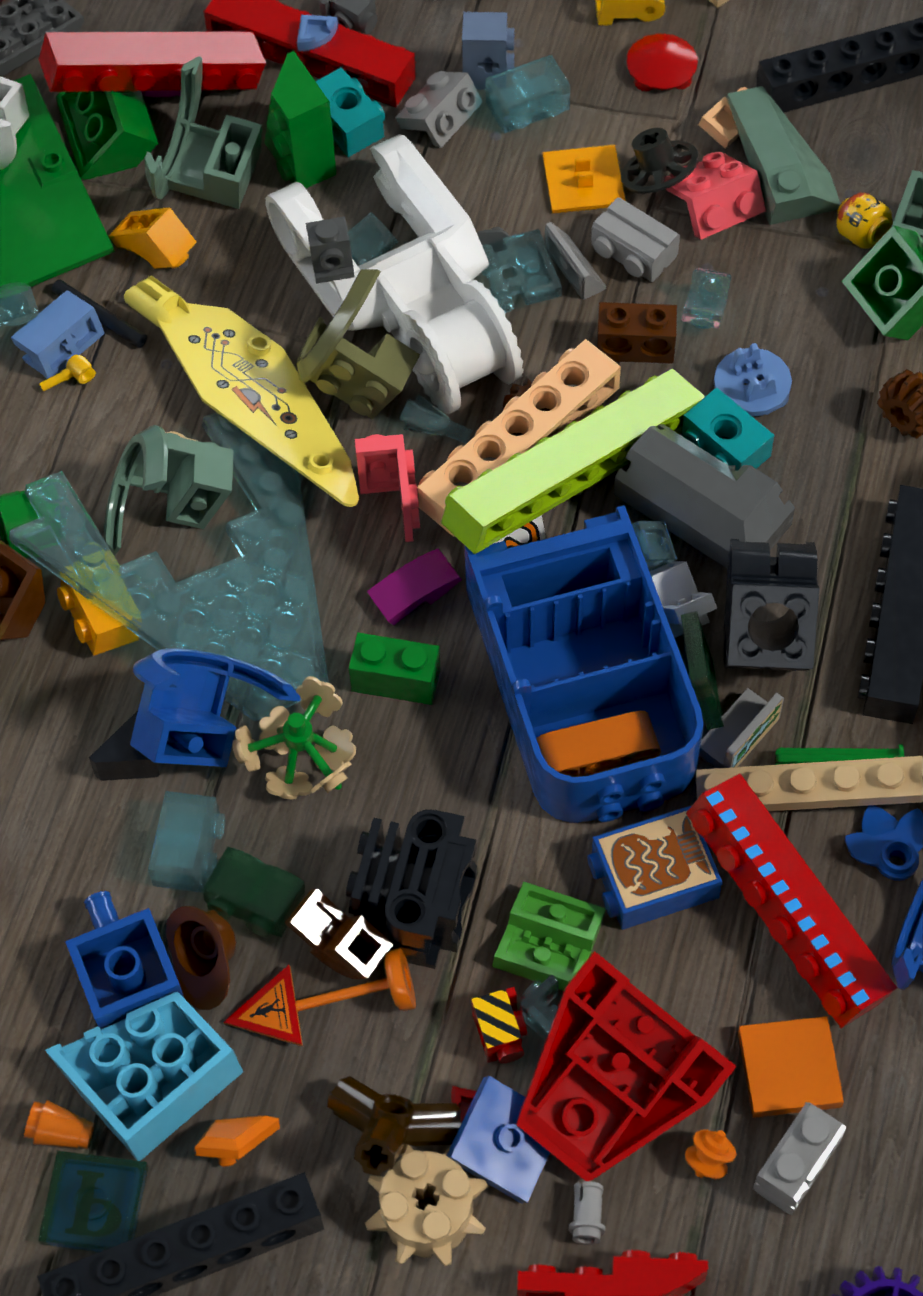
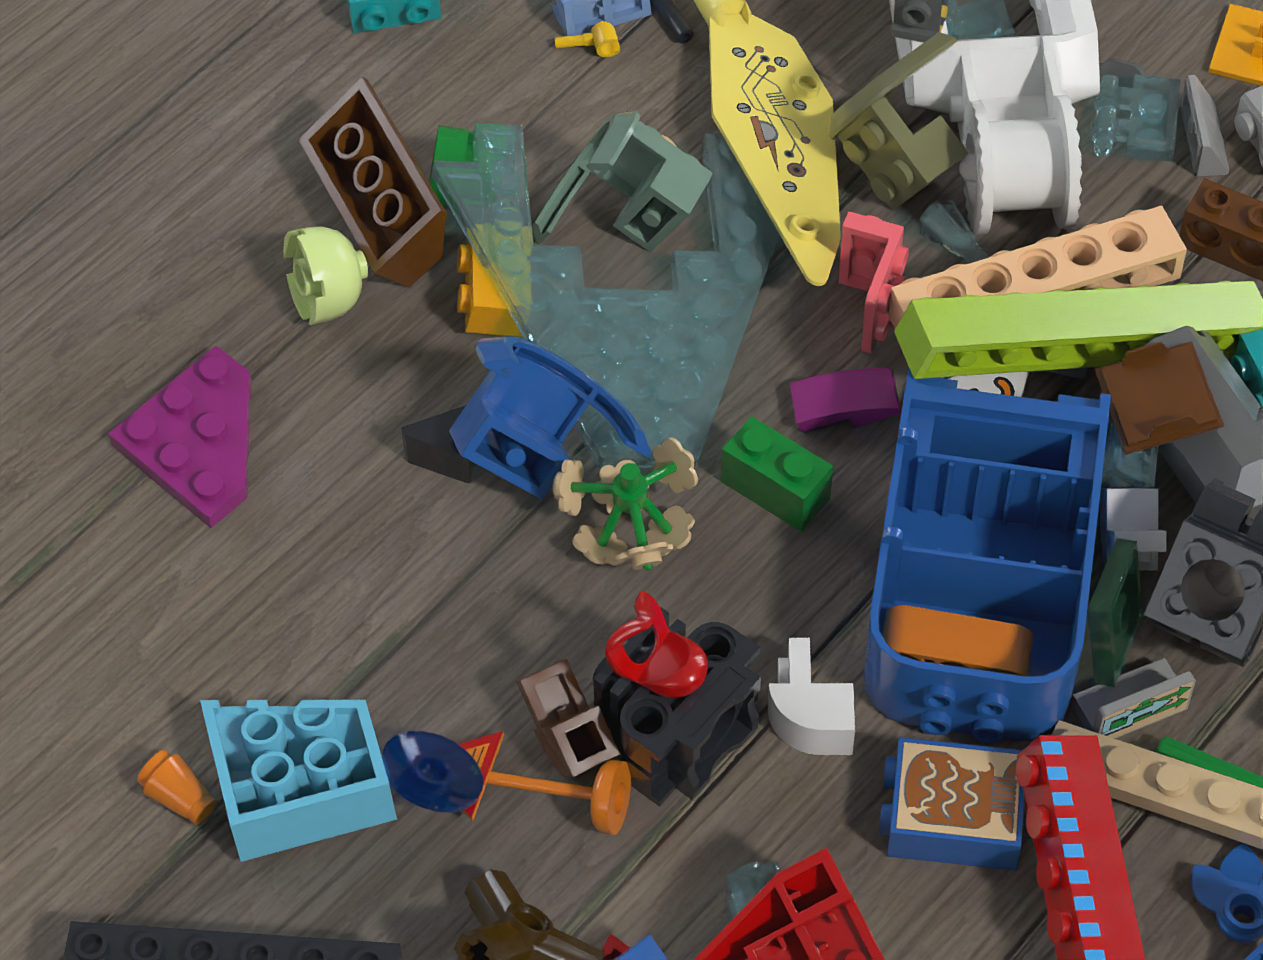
camera: 25 degrees right, 5 degrees down
tile [38,1151,149,1252] -> none
blue brick [65,891,184,1029] -> none
clear light blue brick [148,791,225,893] -> none
reddish brown piece [166,906,236,1010] -> none
orange piece [195,1115,280,1167] -> none
clear green brick [202,847,305,937] -> none
brick [471,987,528,1064] -> none
bright green slope [492,882,606,991] -> none
none -> clear blue dish [381,731,483,813]
none -> red piece [605,591,708,698]
none -> white brick [768,638,855,755]
none -> reddish brown piece [1095,341,1224,455]

